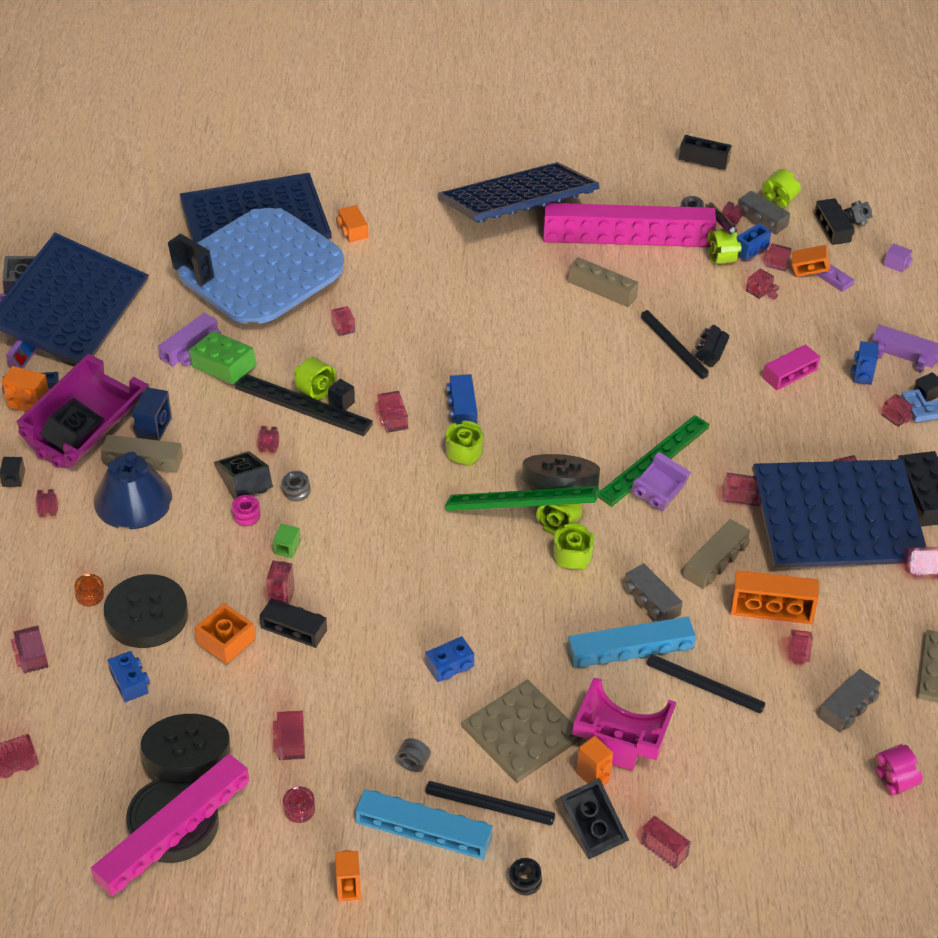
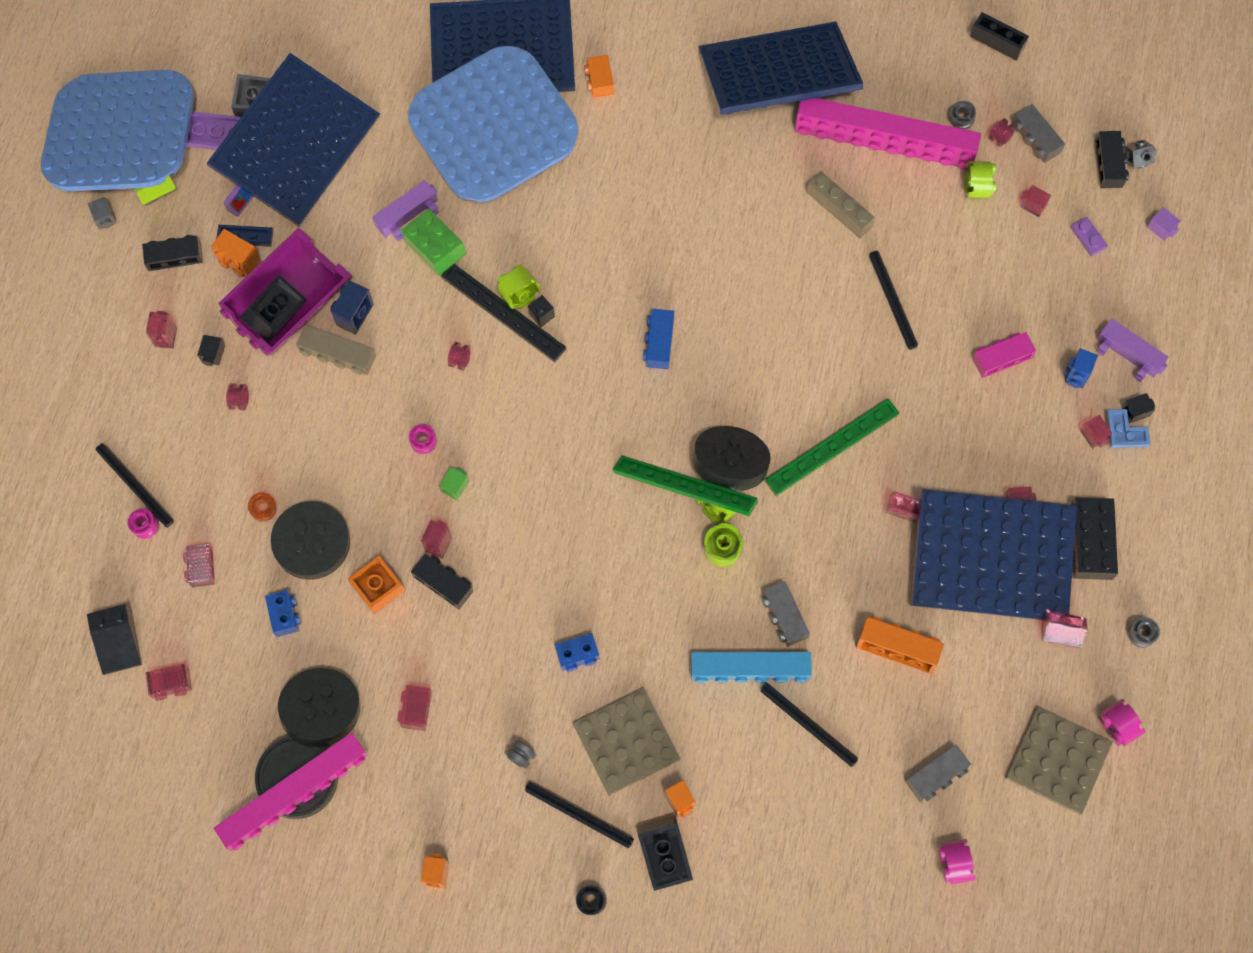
camera: 15 degrees right, 25 degrees up
dark blue cone [94,452,172,529] -> none
black panel [168,233,215,286] -> none
black slope [214,451,273,498] -> none
flat silver wheel [282,471,311,501] -> none
clear pink wheel [283,786,315,823] -> none
clear pink brick [331,306,355,336] -> none
dark azure brick [355,789,493,860] -> none
clear pink brick [375,391,408,433] -> none
lime brick [446,421,484,466] -> none
dark pink piece [572,678,676,771] -> none
medium lavender panel [631,452,691,512] -> none
clear pink brick [641,816,691,869] -> none
dark tan brick [683,519,750,589] -> none
black brick [695,324,729,367] -> none
axle [705,202,737,235] -> none
blue brick [737,223,772,261] -> none
clear pink brick [746,268,779,300] -> none
lime brick [762,169,801,209] -> none
clear pink brick [788,630,813,664] -> none
orange brick [792,245,830,277] -> none

